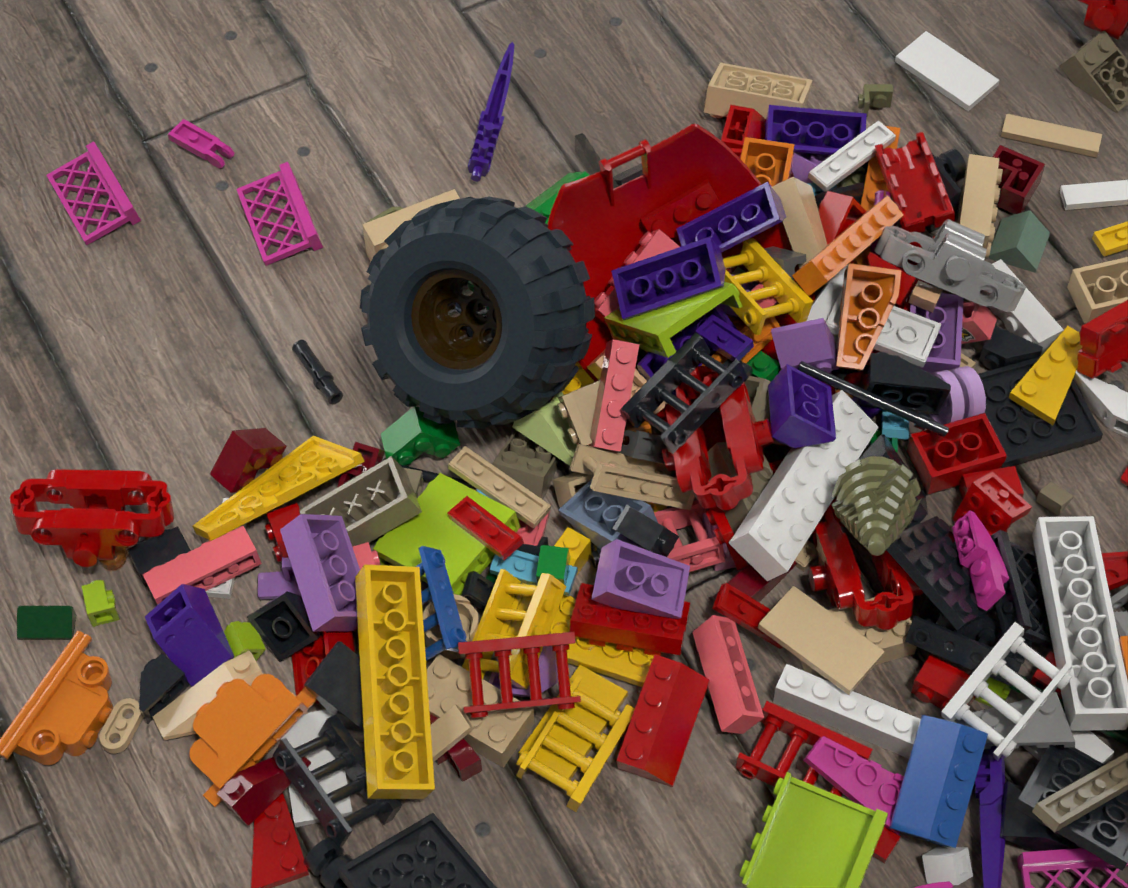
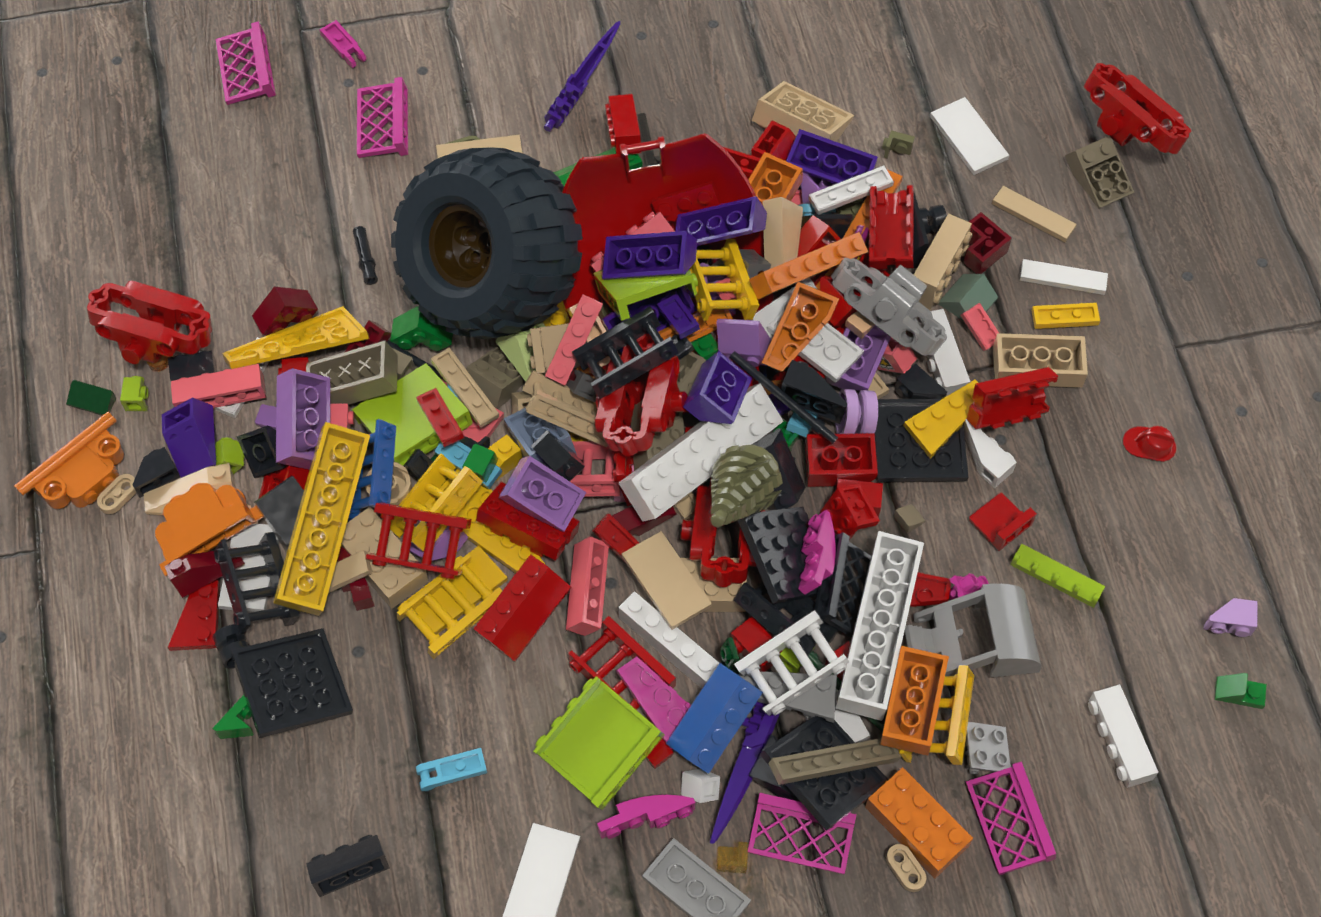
camera: 15 degrees right, 5 degrees up
none -> red brick [605,94,641,154]
none -> dark green slope [720,637,740,674]
none -> coral plate [960,303,999,351]

